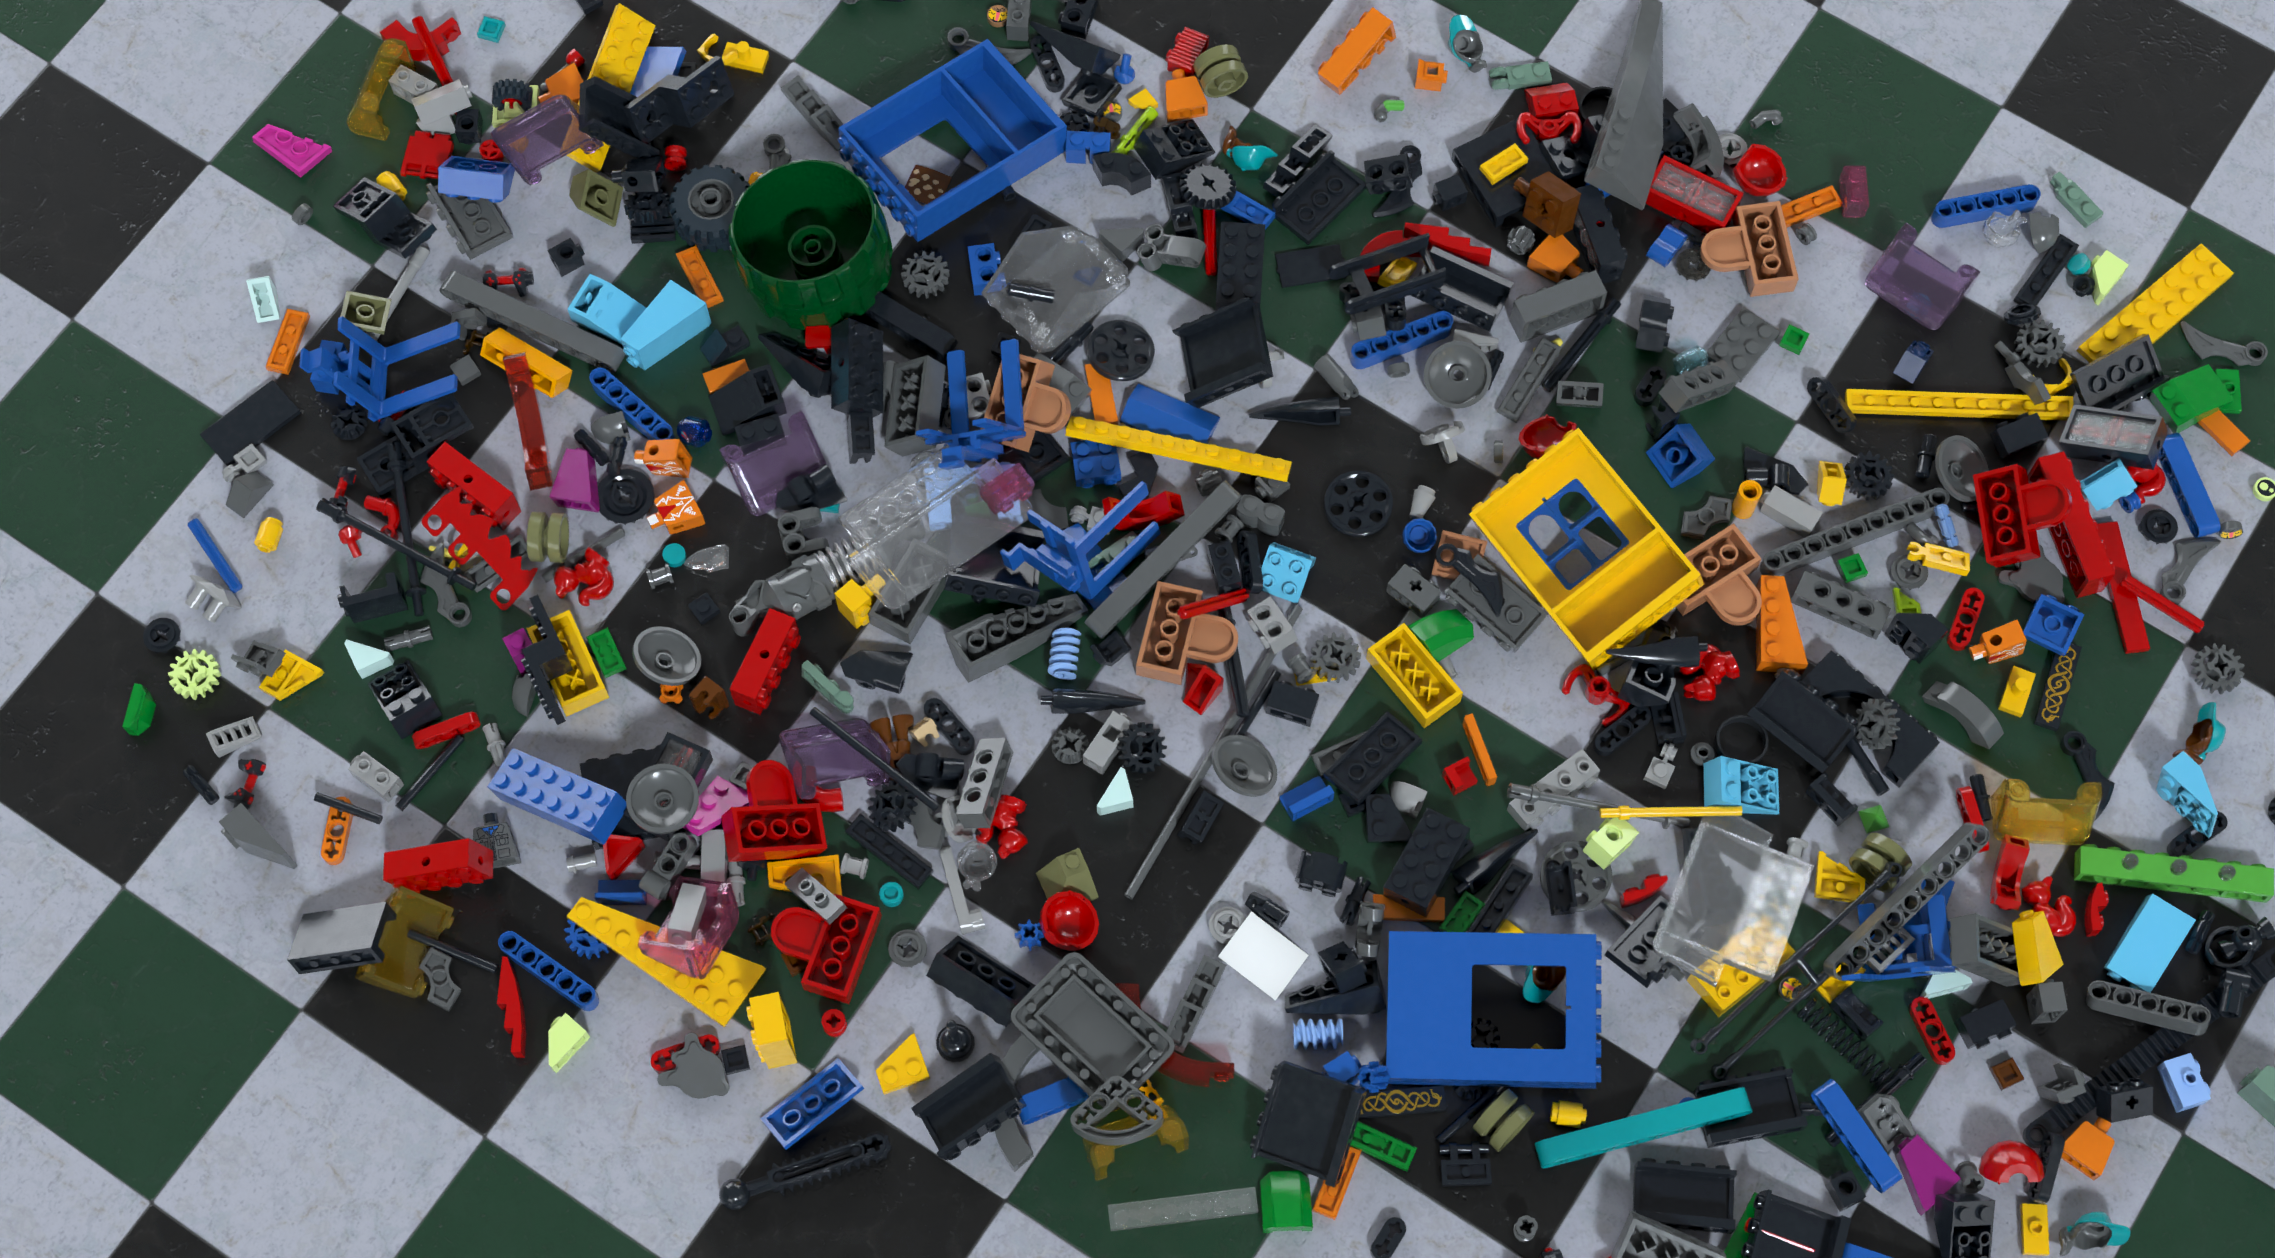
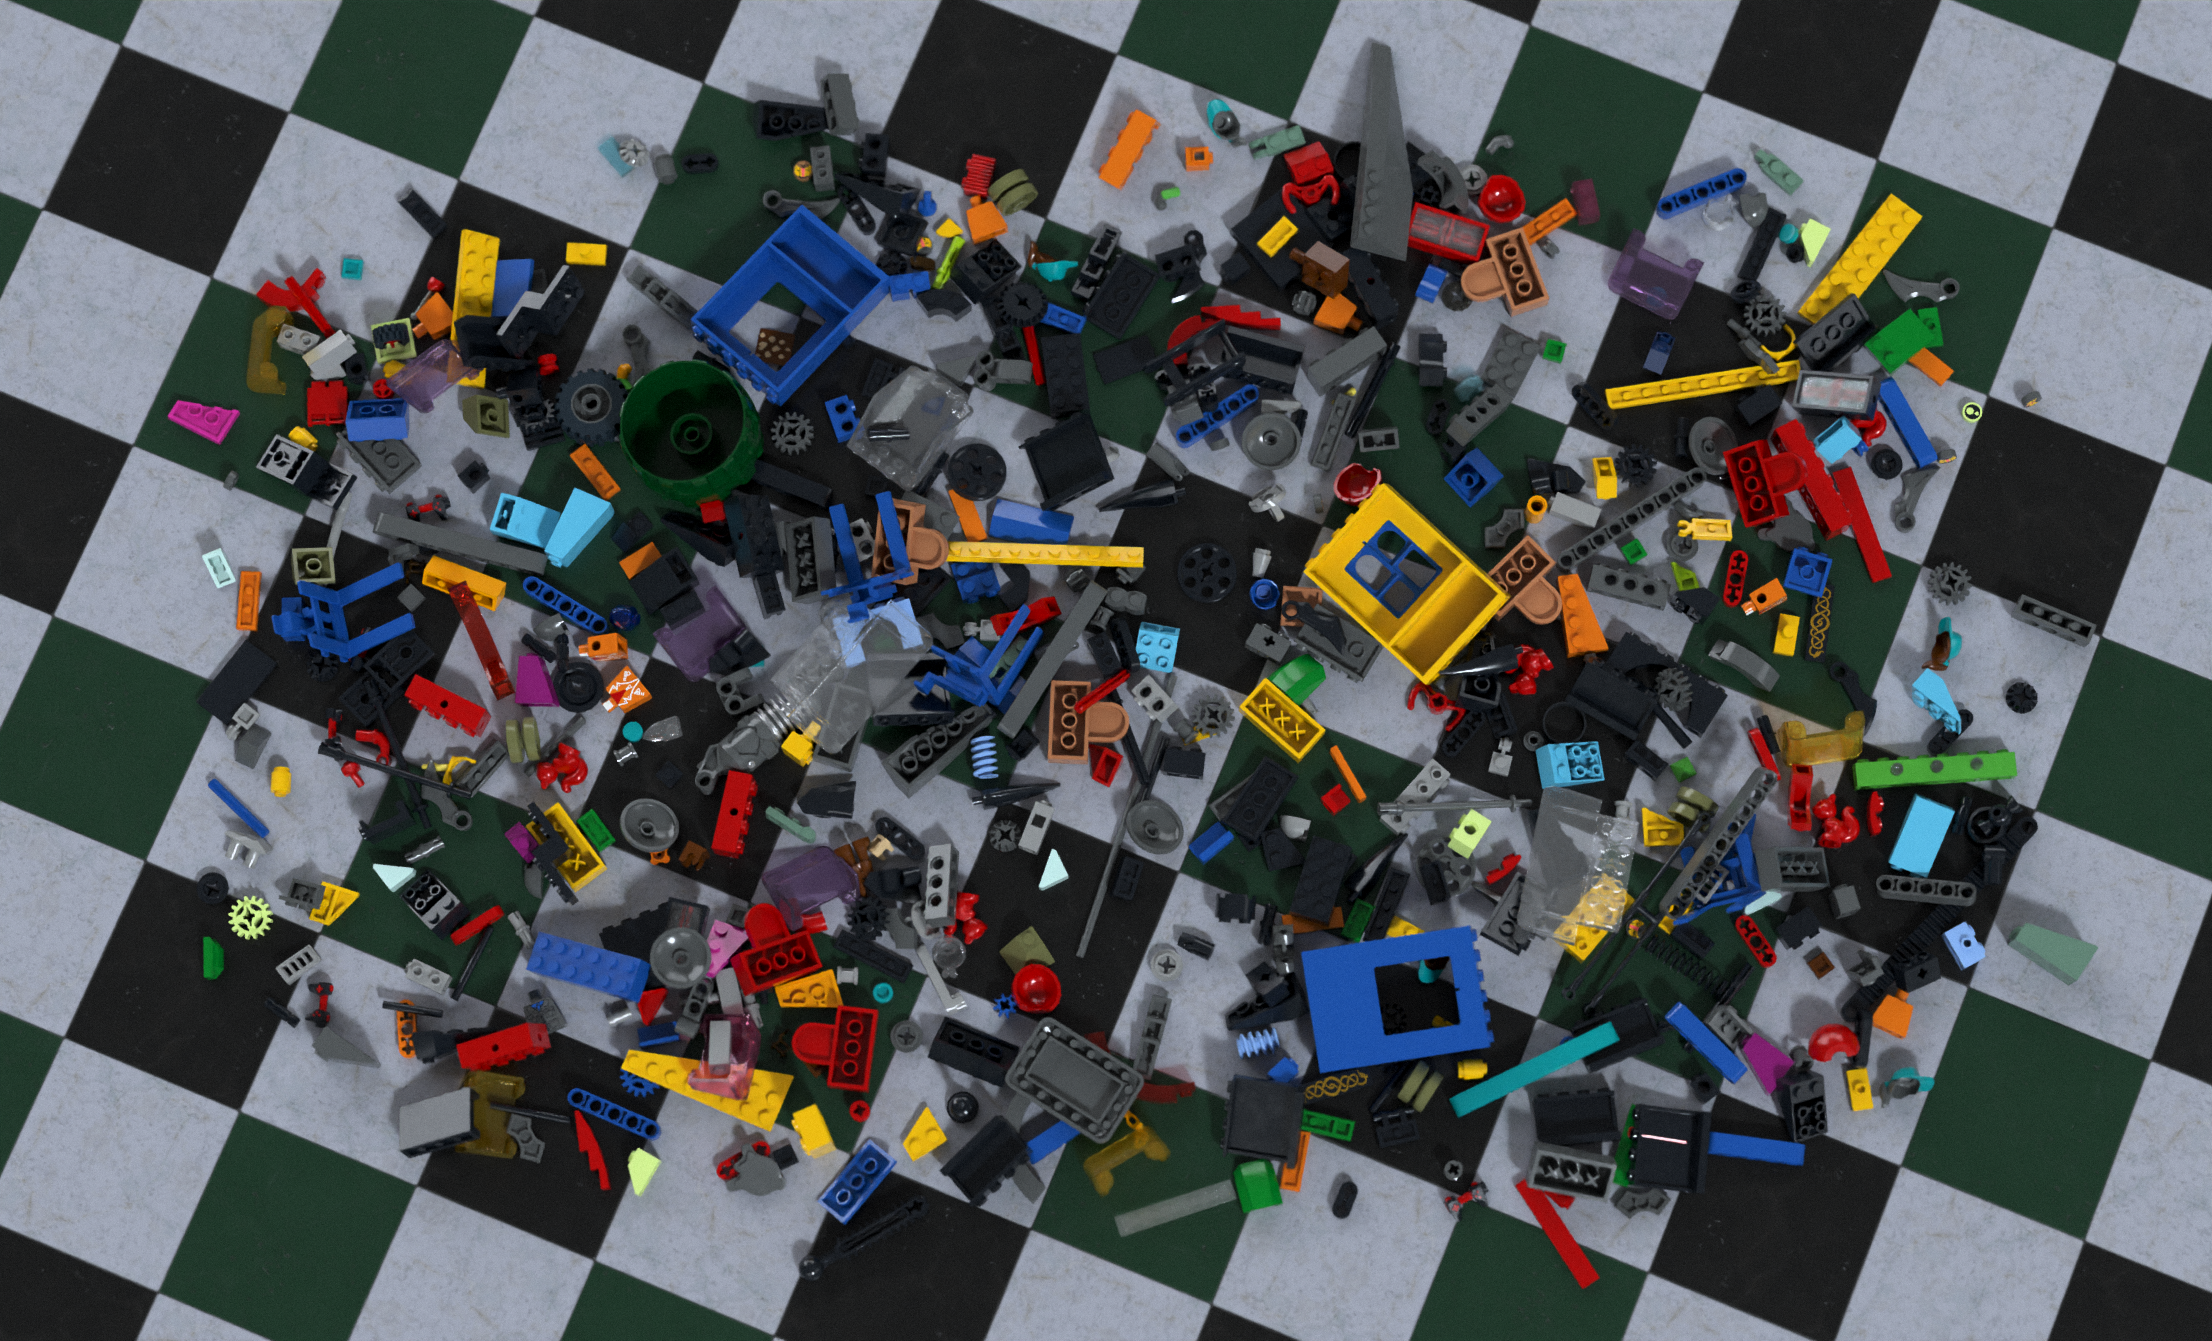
camera: 10 degrees left, 10 degrees up
red piece [422,486,538,610] -> none
yellow cap [697,34,738,66] -> none
dark grey plate [785,868,847,925] -> none
black piece [809,707,940,812] -> none
clear pink brick [979,463,1035,515] -> none
dark grey beam [1070,1076,1164,1146] -> none
black gear [1117,722,1167,773] -> none
white sticker [1218,911,1309,1001] -> none
blue gear [1357,1061,1390,1093] -> none
yellow tile [1378,257,1418,287] -> none
yellow bar [1599,805,1742,820] -> none
medium blue axle [1934,504,1959,548] -> none
yellow slope [2012,910,2064,986] -> none
red axle [2120,575,2204,633] -> none
none -> black wedge [412,1027,498,1064]

